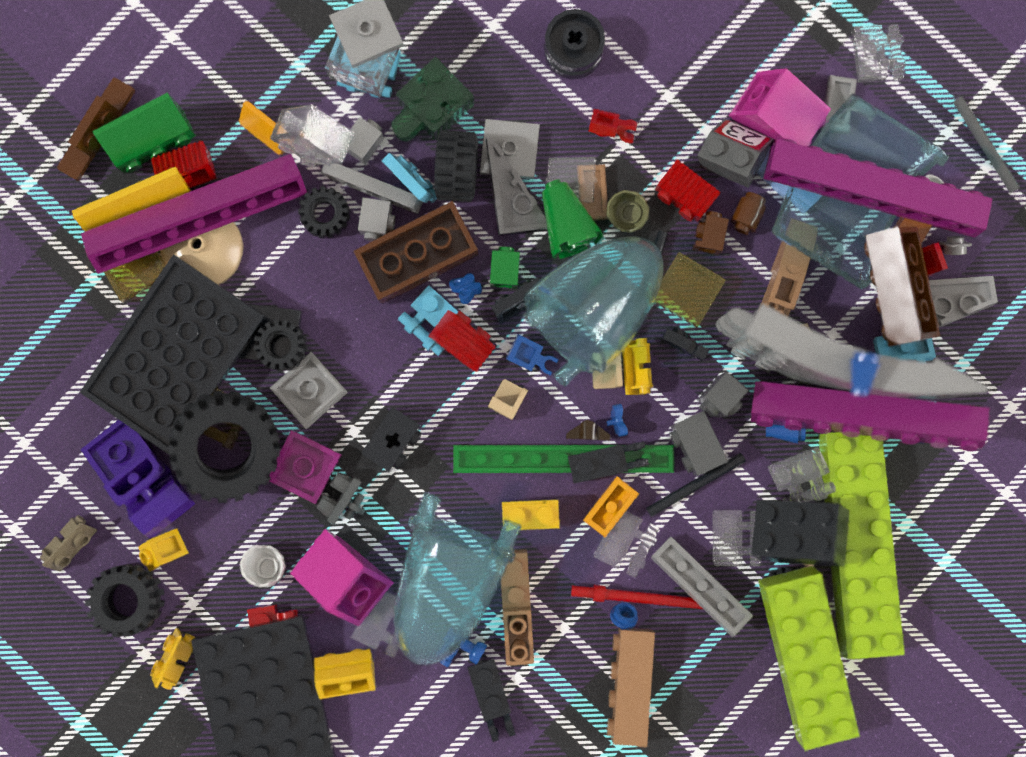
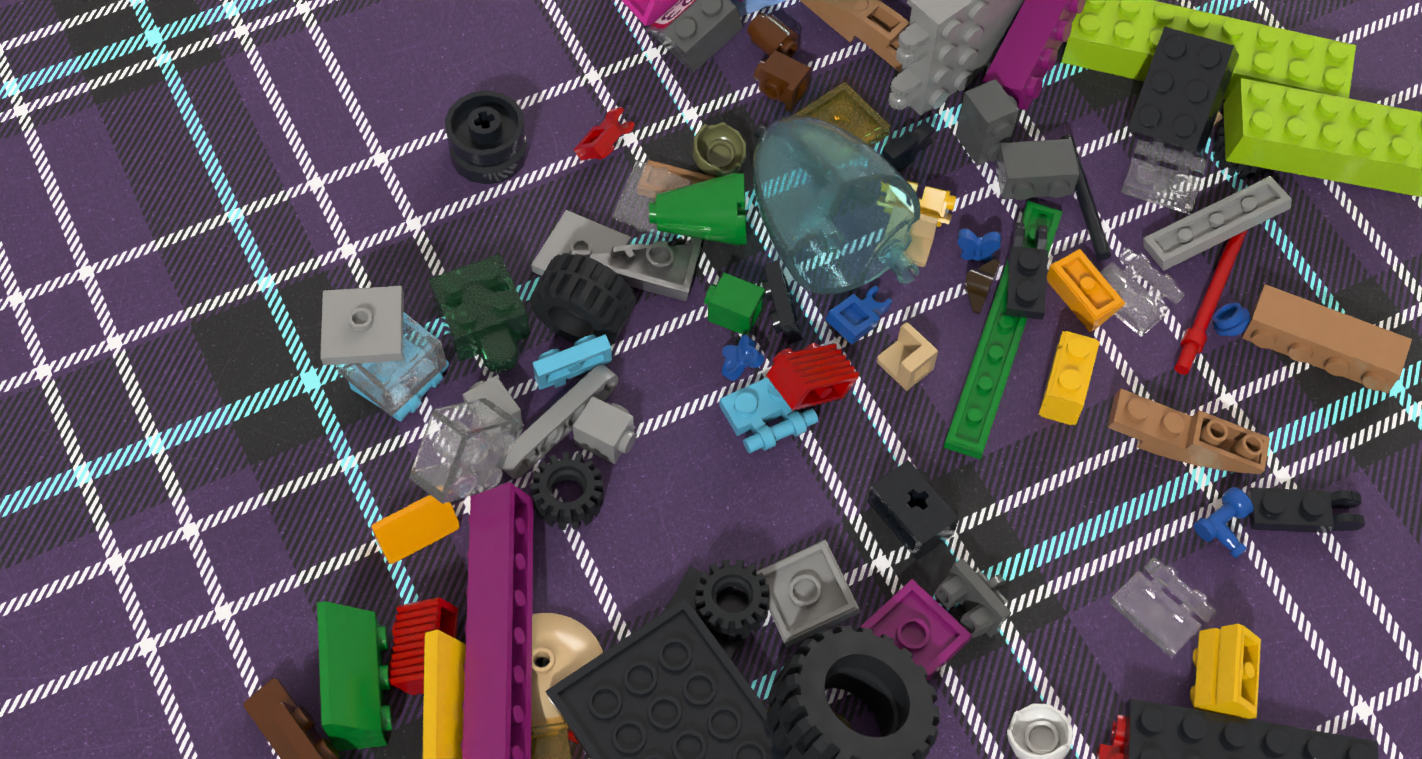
camera: 70 degrees left, 25 degrees down
dark pink slope [290,529,394,626] -> none
reddish brown brick [353,201,479,304] -> none
clear light blue windscreen [394,493,521,666] -> none
red brick [655,159,720,222] -> none
blue cone [766,424,806,444] -> none
clear plate [767,446,836,502] -> none

